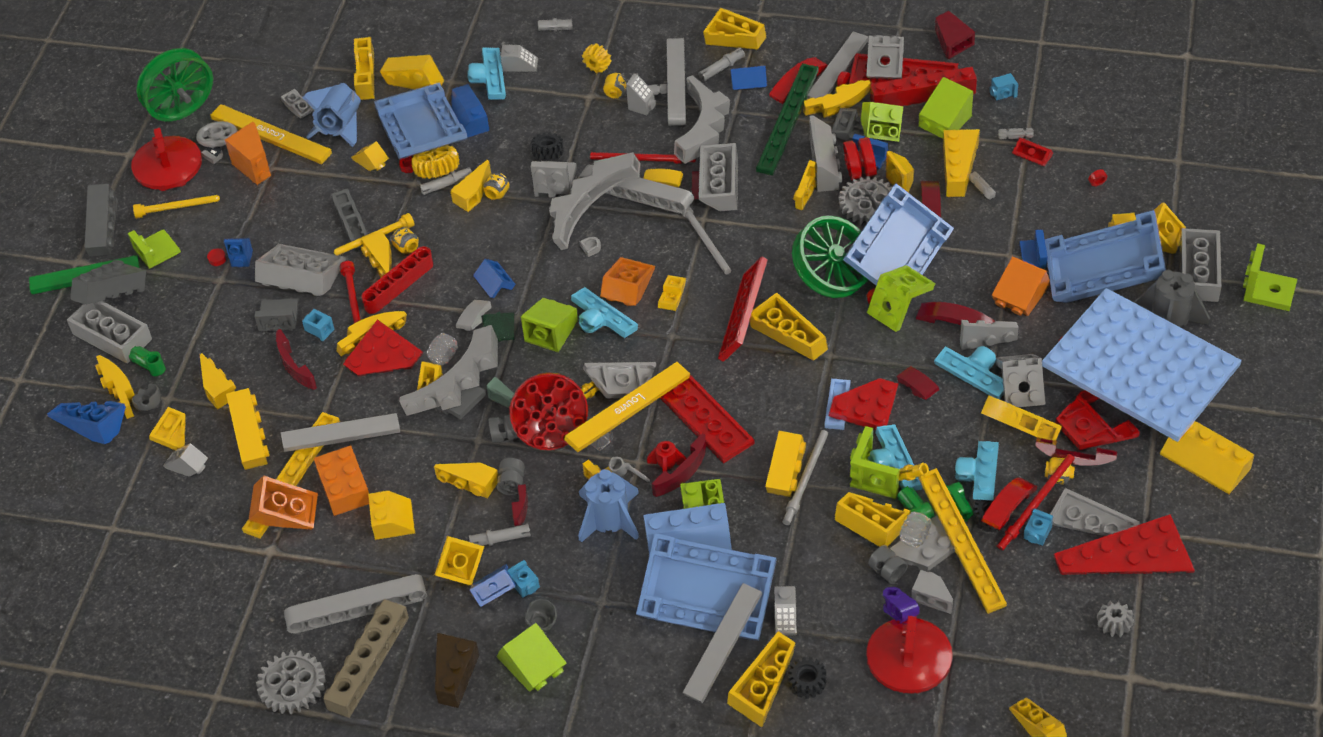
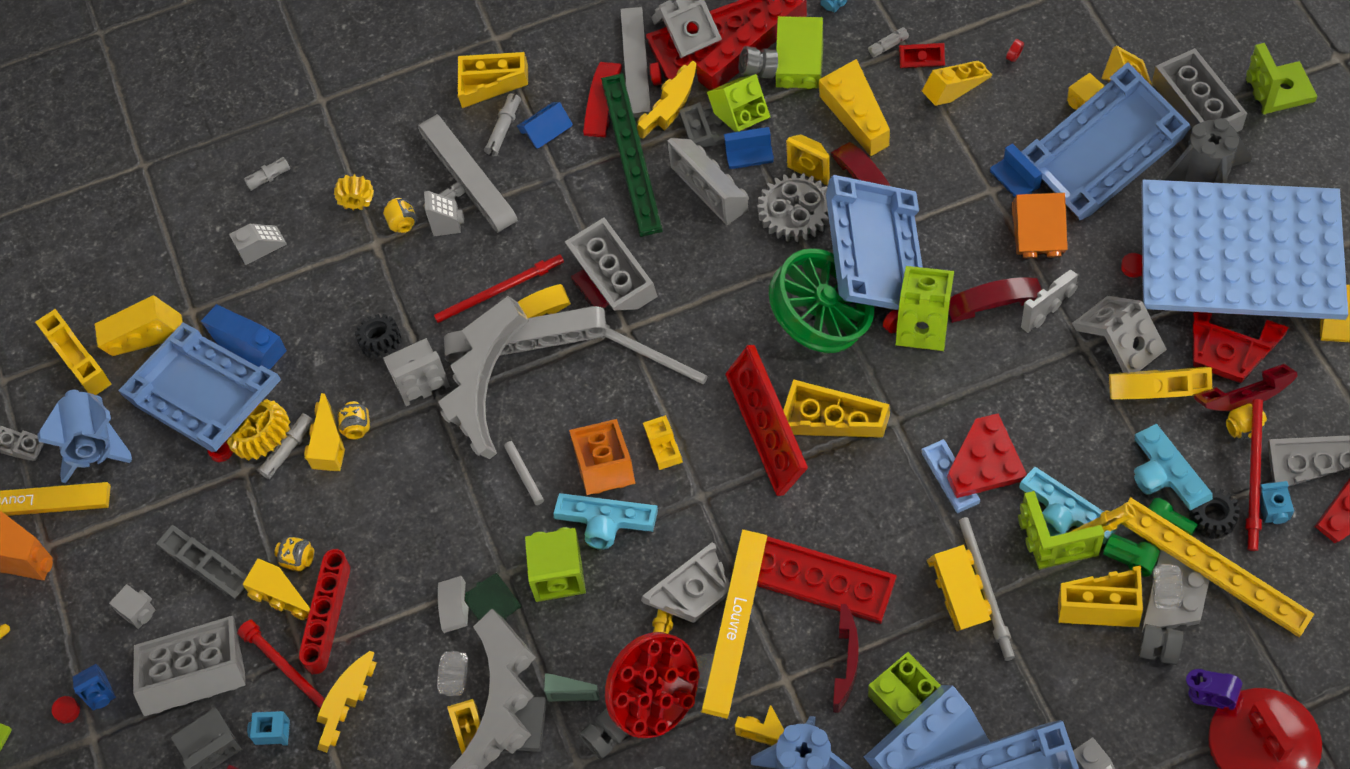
camera: 30 degrees left, 10 degrees up
yellow piece [334,213,414,255] -> none
red plate [343,319,423,376] -> none
yellow slope [351,141,389,171] -> none
medium azure plate [468,48,506,99] -> none
blue panel [474,259,515,298] -> none
light grey tile [579,237,601,257] -> none
light grey plant [609,457,650,482] -> none
red brick [647,441,687,473] -> none
light grey arch [674,75,730,164] -> none
yellow wing [793,160,816,210] -> none
red wheel [843,137,877,181] -> none
dark red slope [897,366,940,400] -> none
light grey slope [912,570,953,614] -> none
medium azure plate [934,346,1004,400] -> none
light grey axle [969,172,996,200] -> none
red slope [982,477,1038,530] -> none
none -> light grey brick [109,584,155,629]
none -> light grey bar [504,441,544,505]
none -> dark grey wheel [739,46,778,79]
none -> yellow slope [922,61,992,106]

